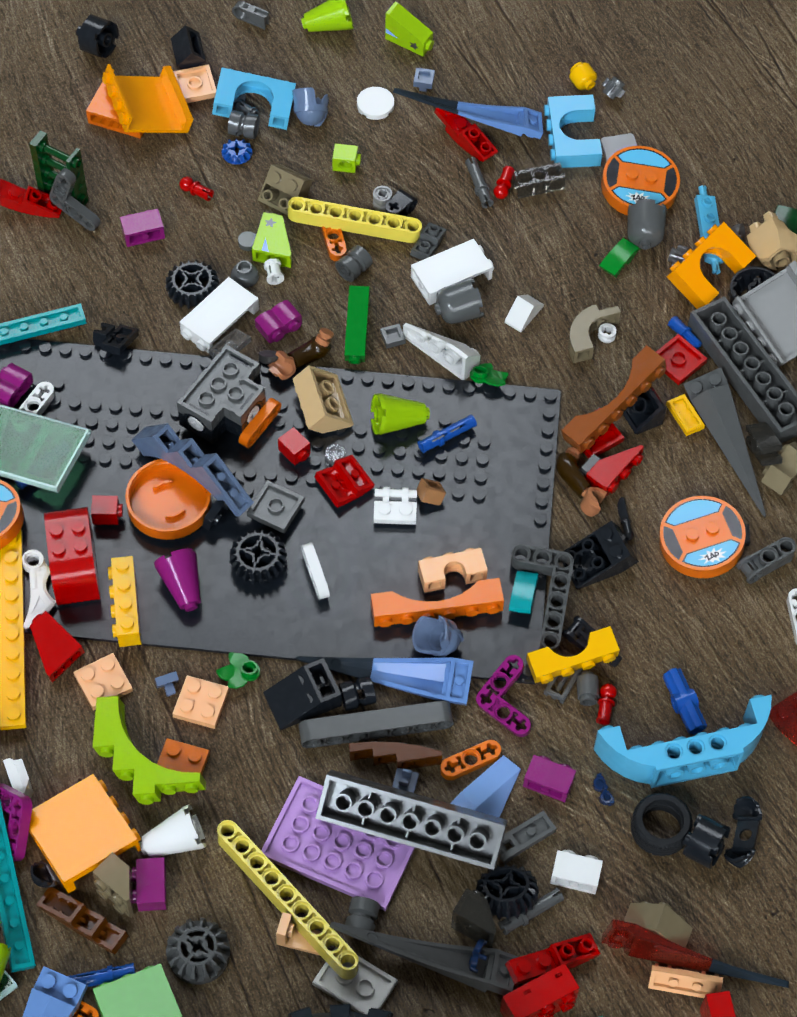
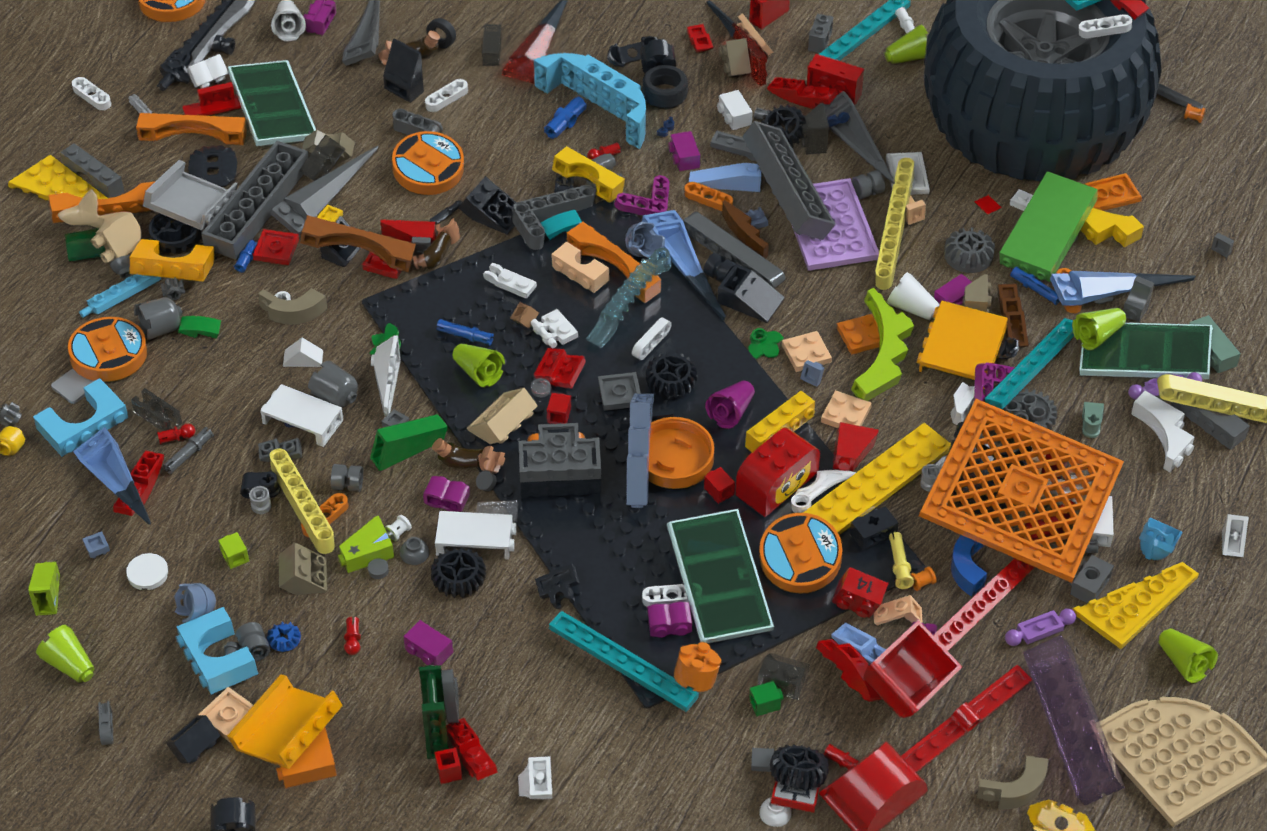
camera: 125 degrees left, 10 degrees down
none -> red brick [435,747,462,784]
none -> white hinge [483,263,537,298]
none -> clear light blue piece [586,248,672,348]
none -> red slope [687,24,713,52]

